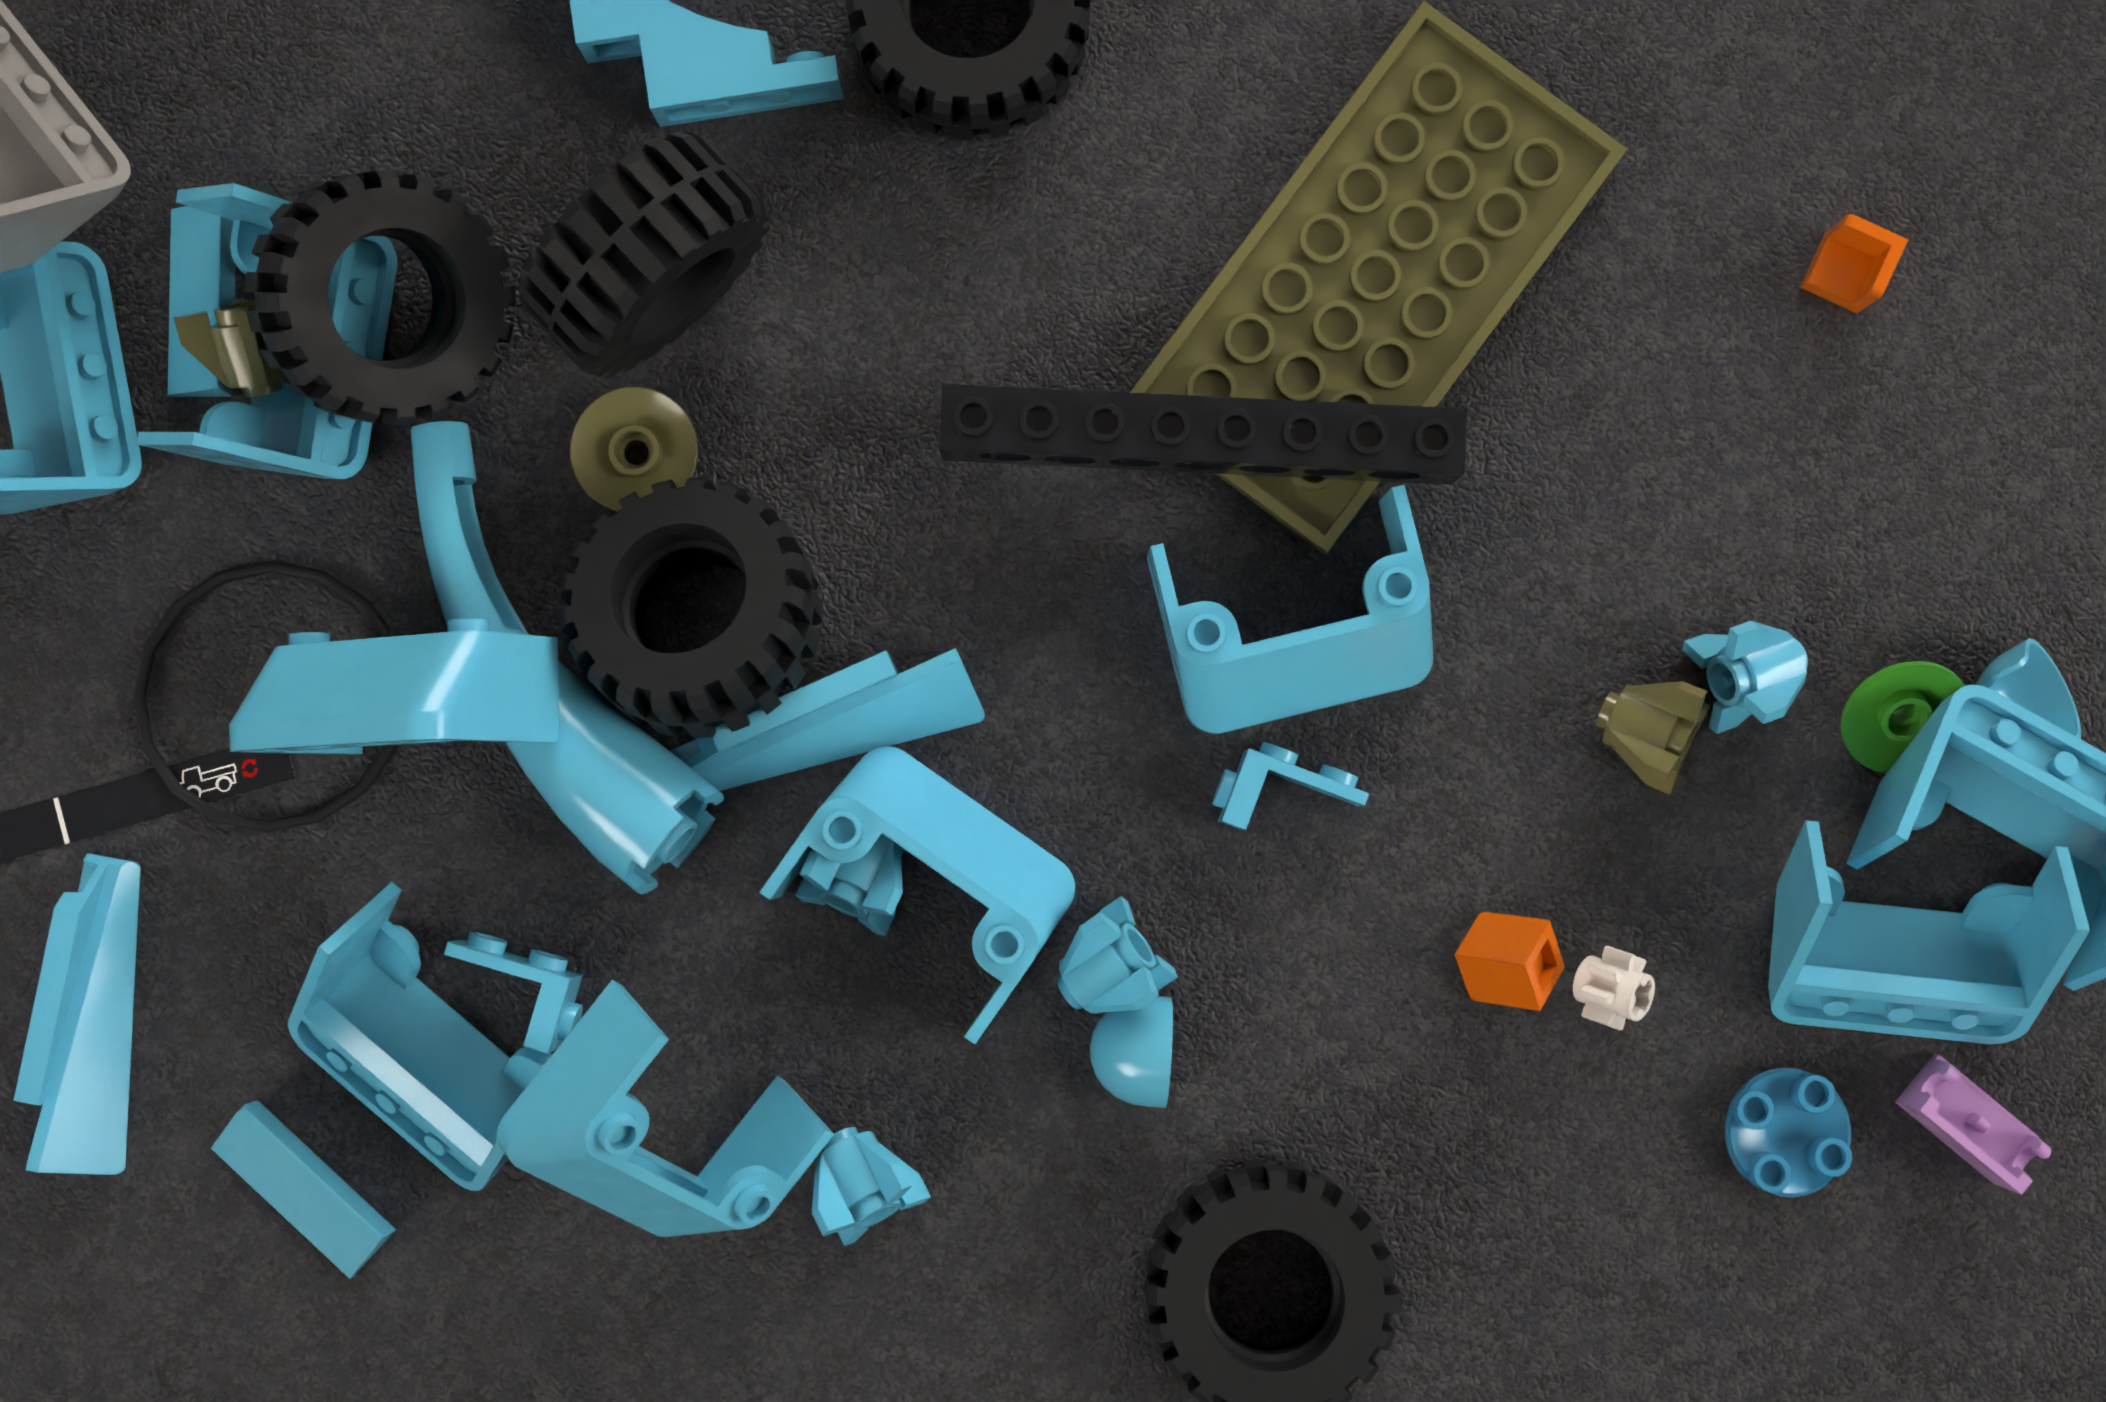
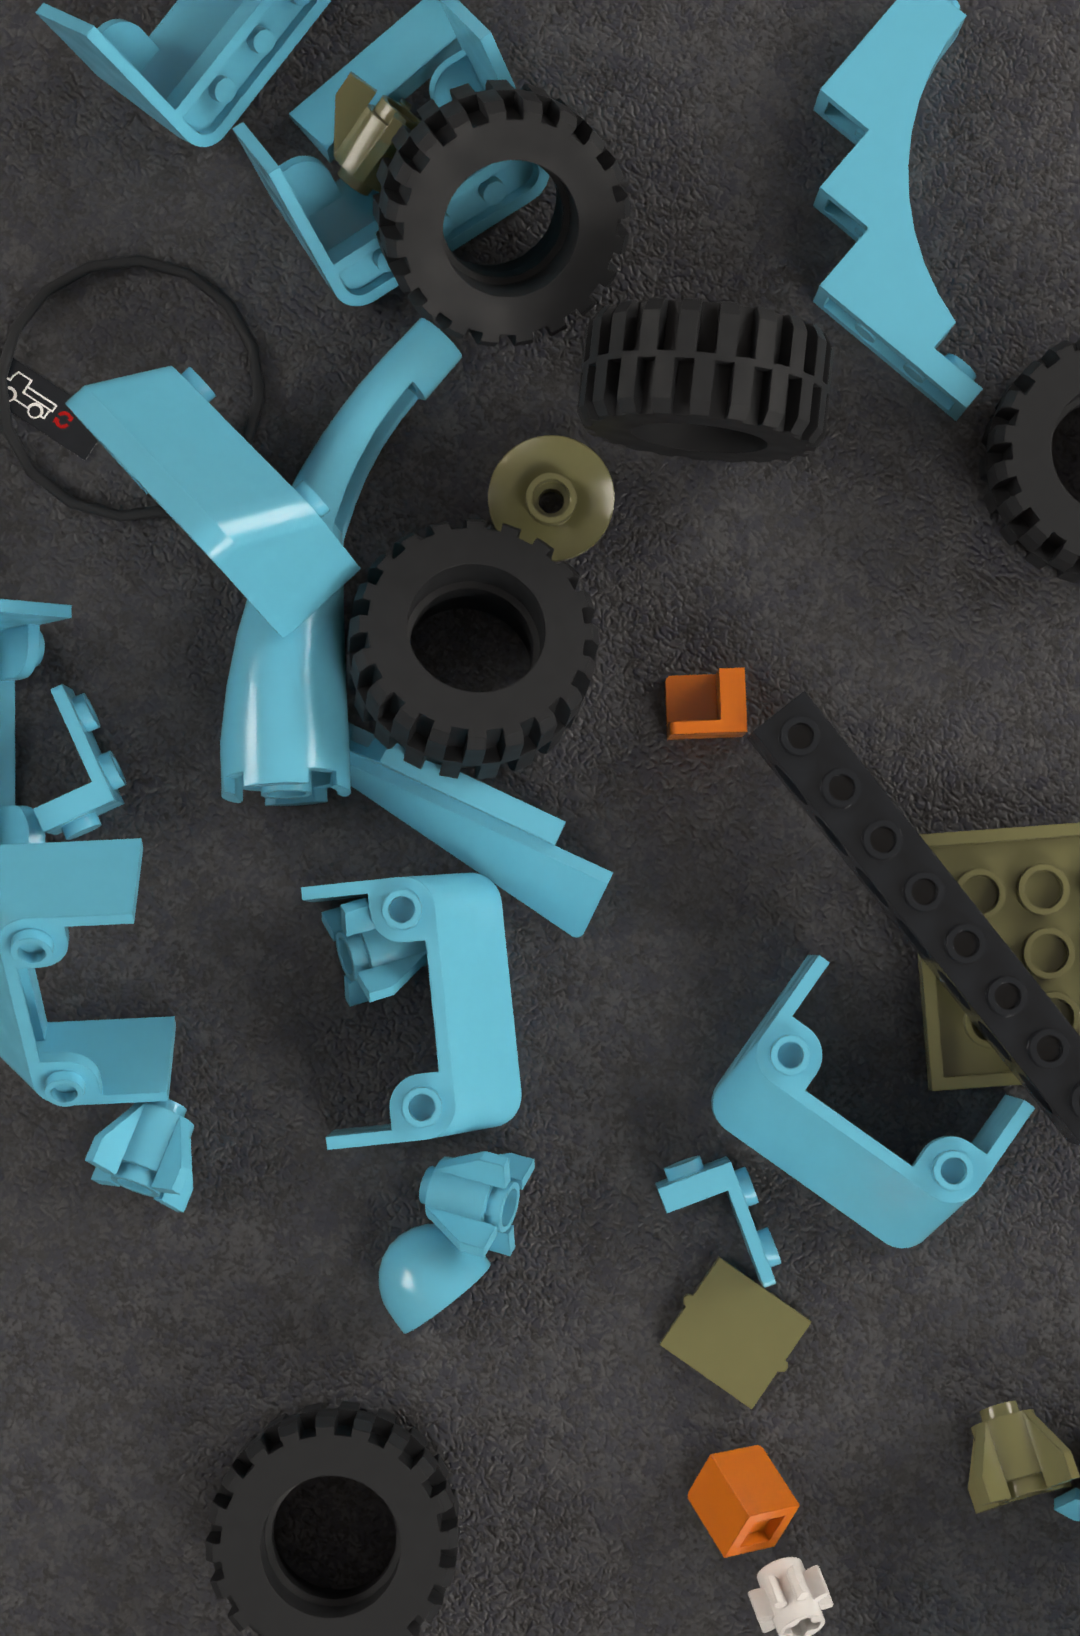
camera: 45 degrees right, 0 degrees up
none -> olive piece [659,1256,811,1409]
none -> orange panel [665,667,748,740]

